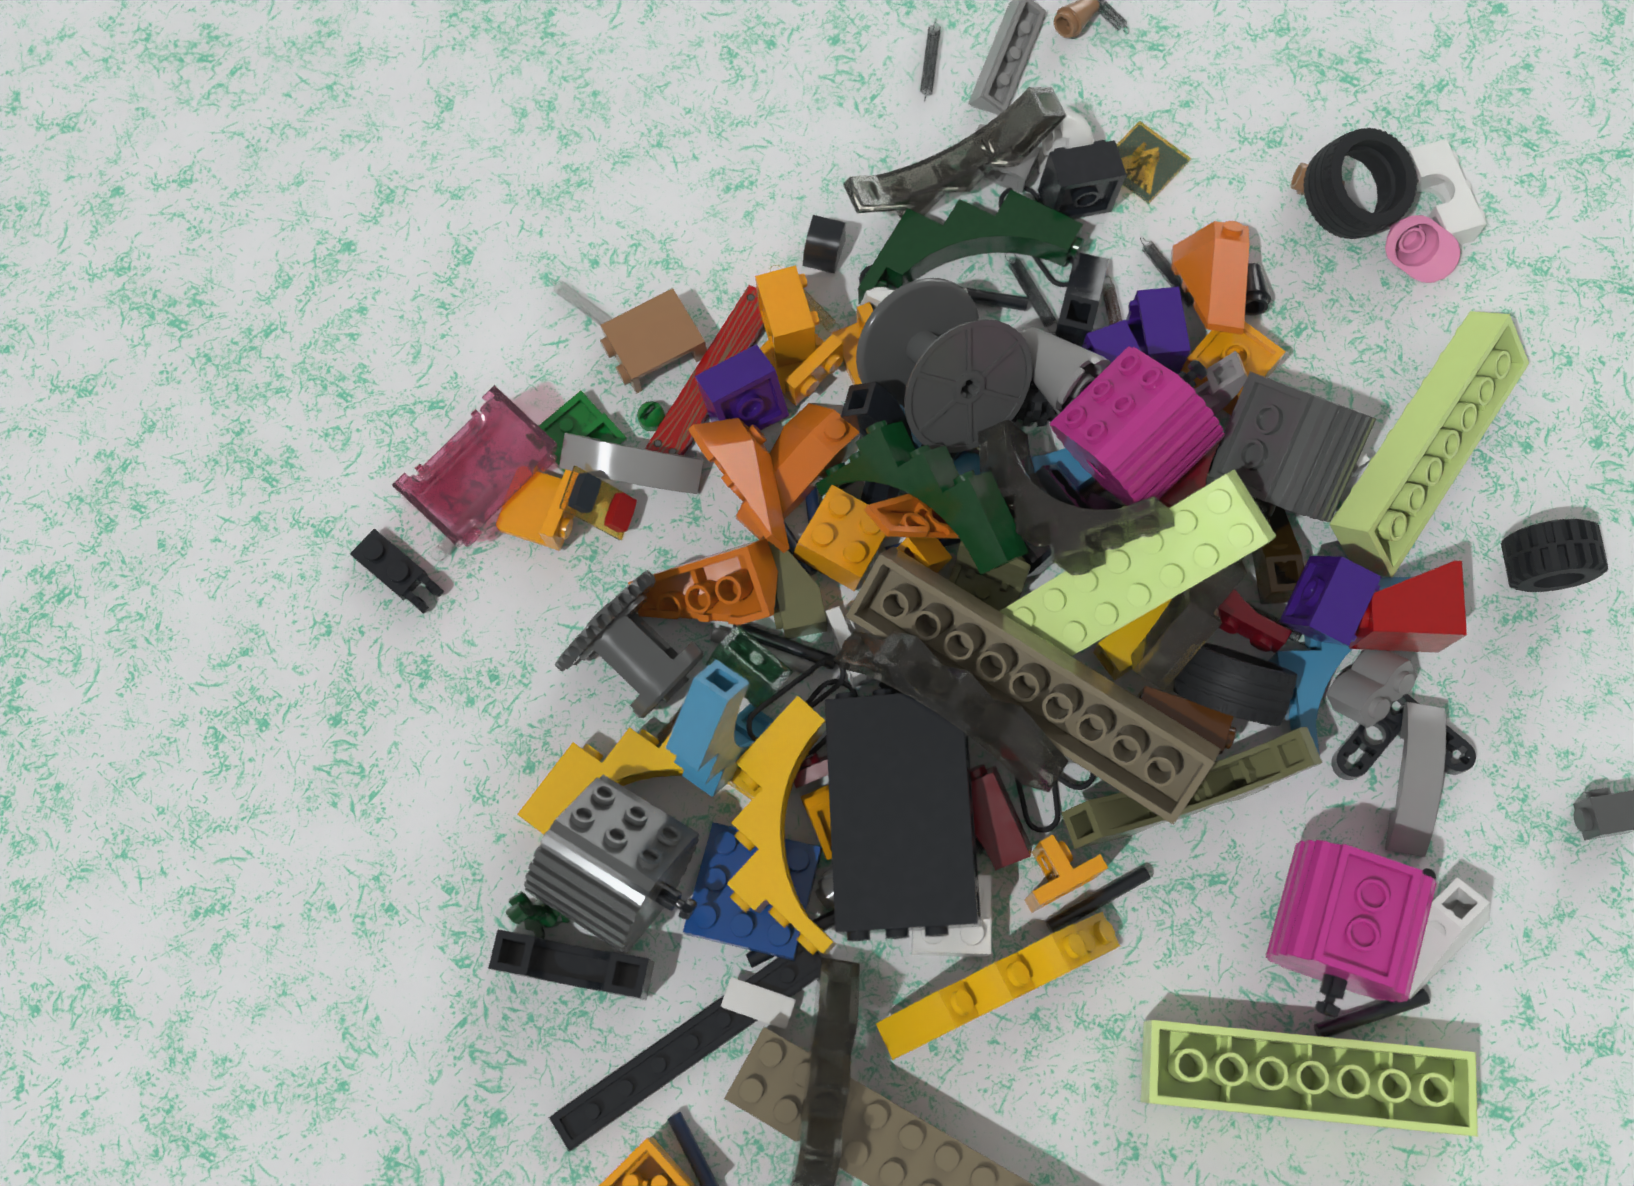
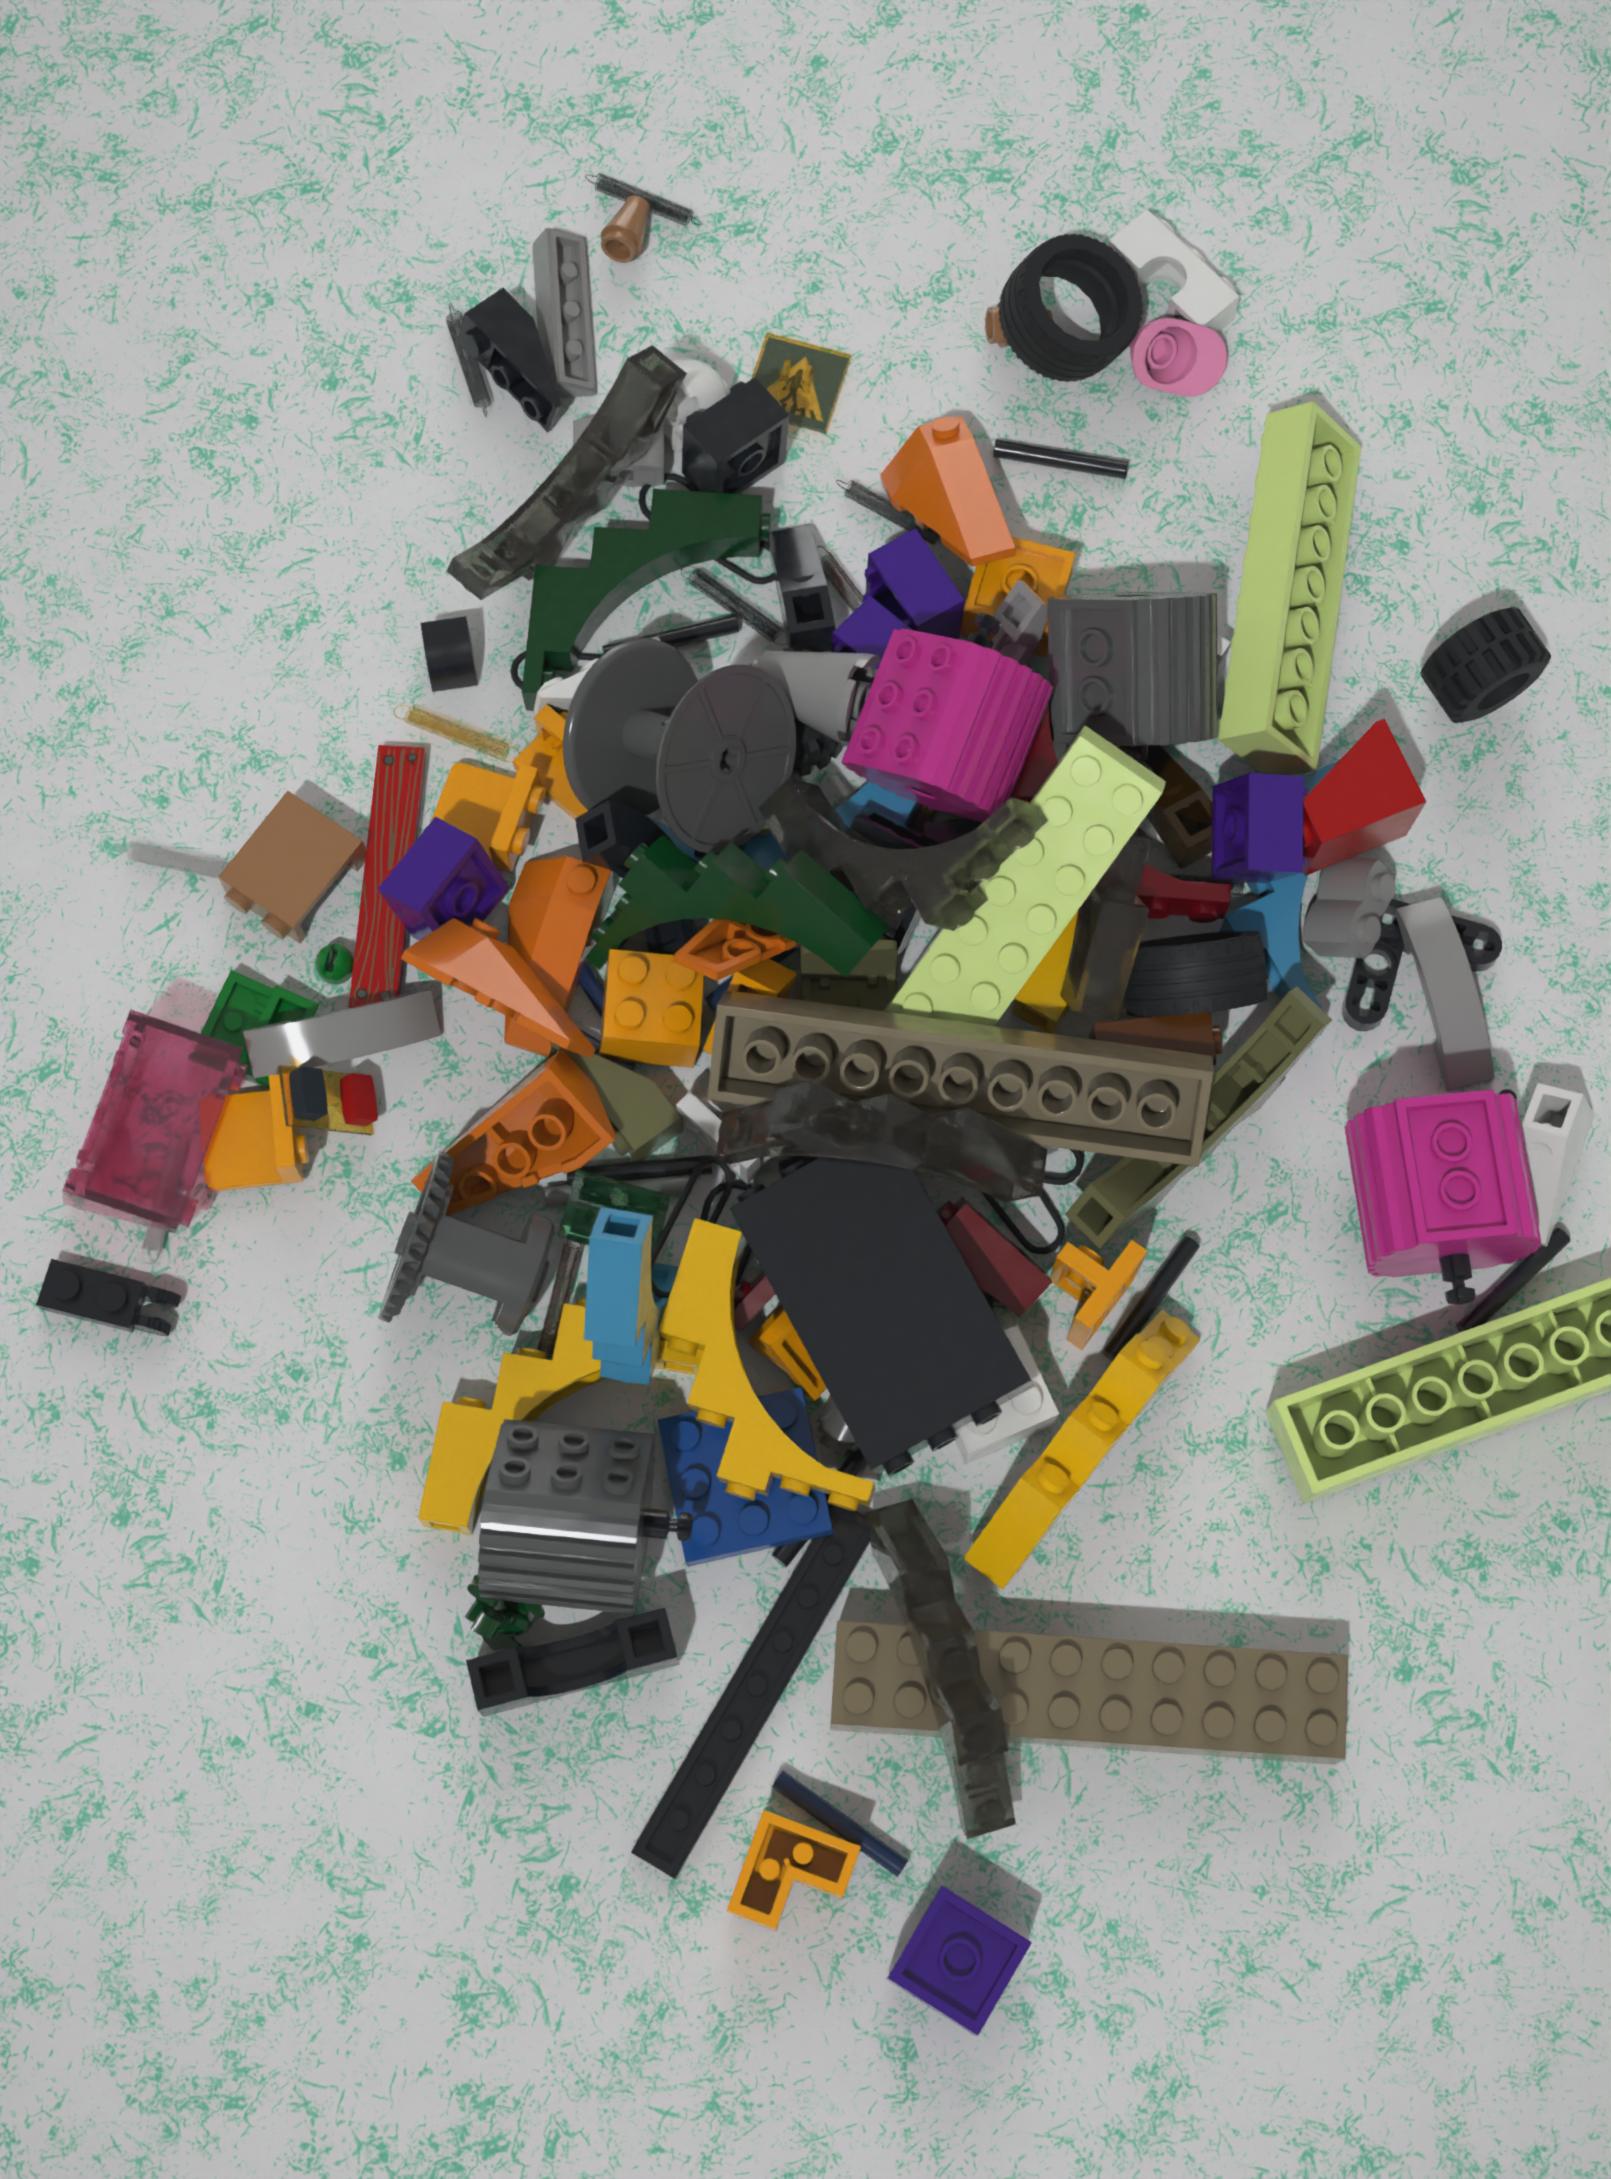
camera: 30 degrees left, 0 degrees up
white sticker [721,977,795,1029] -> none
light orange container [755,265,820,368] -> none
black cone [1245,263,1271,316] -> none
none -> black slope [457,288,561,433]
none -> black bar [993,439,1129,479]

